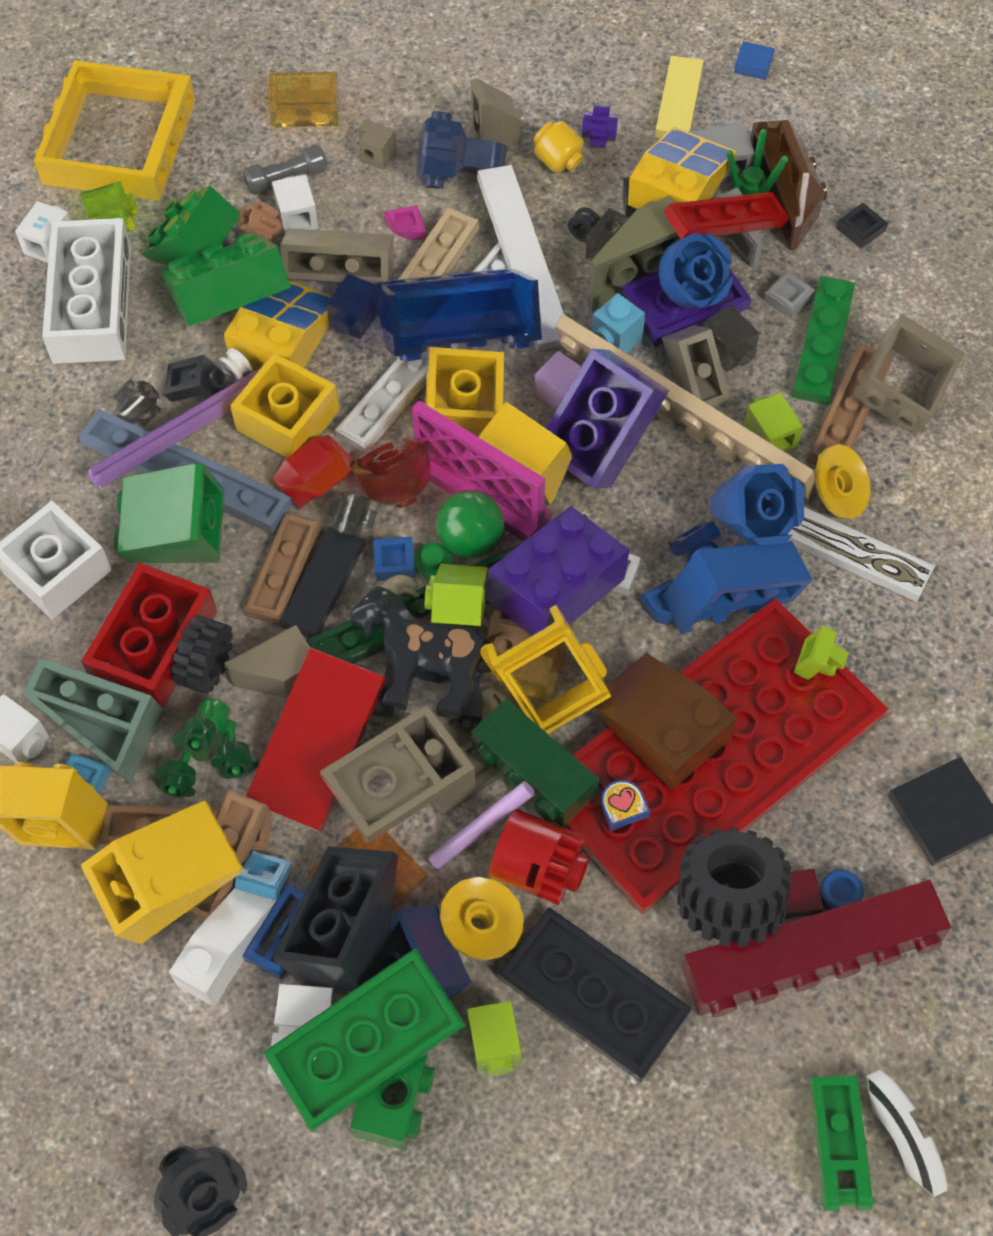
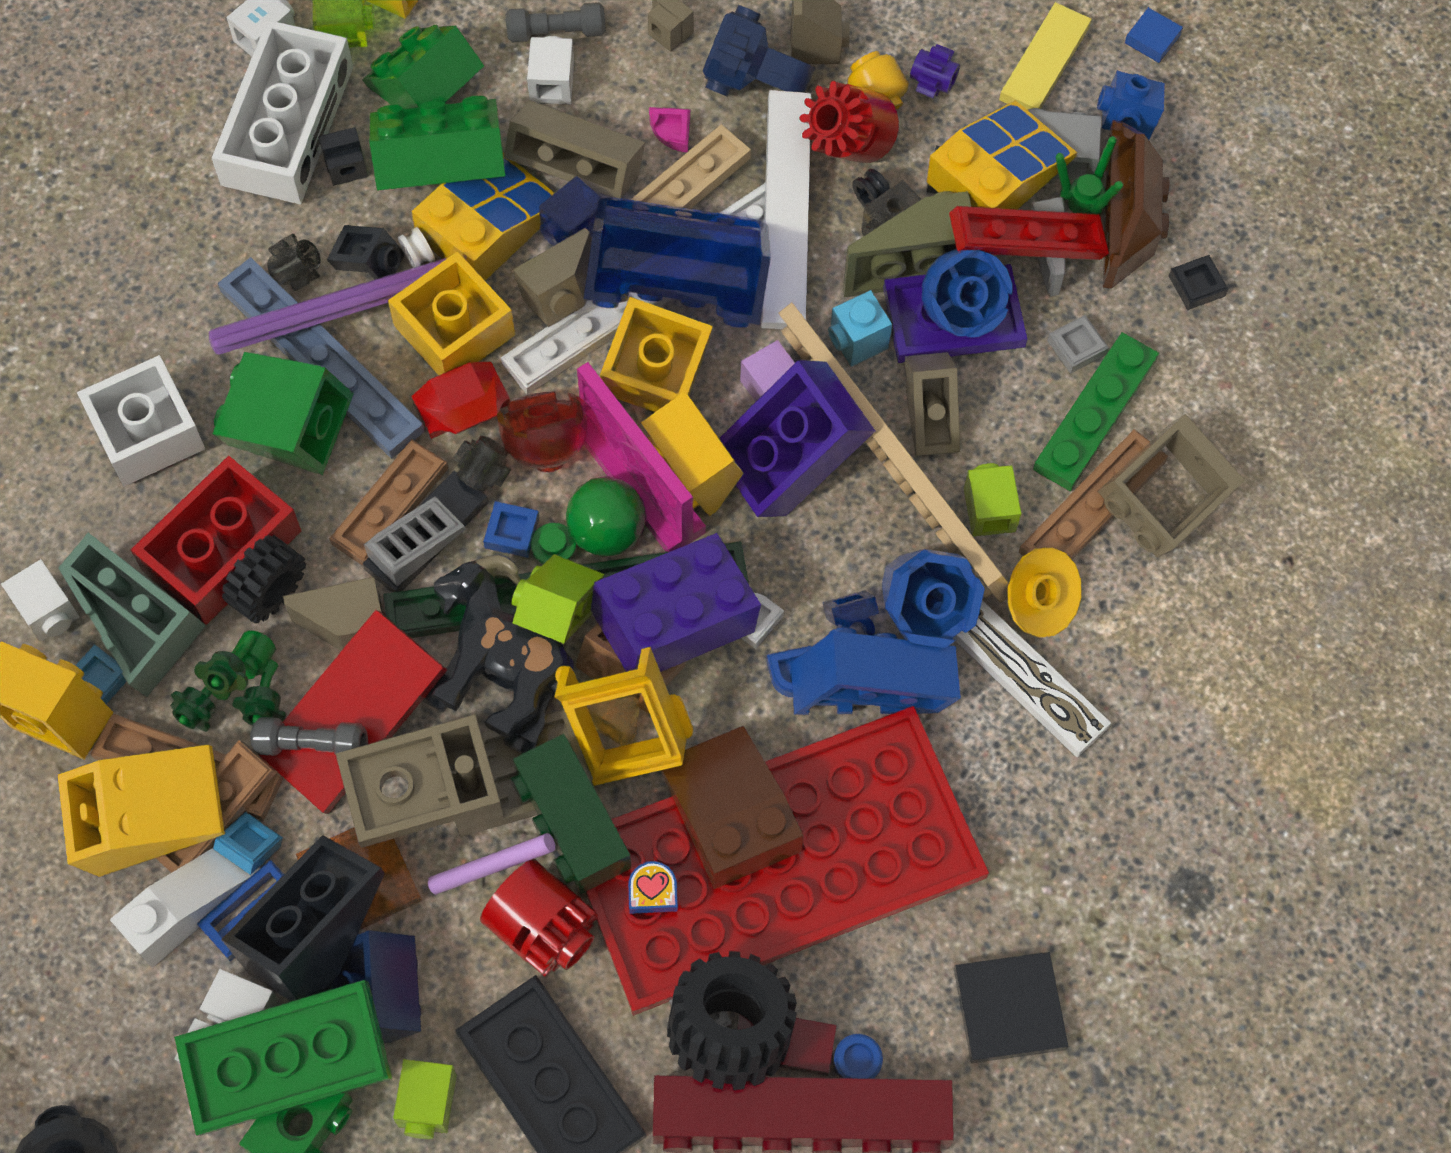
camera: 15 degrees right, 5 degrees up
nougat gear [238,200,282,243] -> none
yellow dish [439,877,524,961] -> none
clear smoke brick [702,305,759,372] -> none
lime tile [794,625,849,680] -> none
none -> dark grey piece [250,717,368,756]
none -> black piece [318,127,368,186]
none -> light grey slope [364,496,465,586]
none -> dark tan slope [513,228,599,327]
none -> red gear [799,81,899,163]
none -> blue brick [1097,70,1165,140]

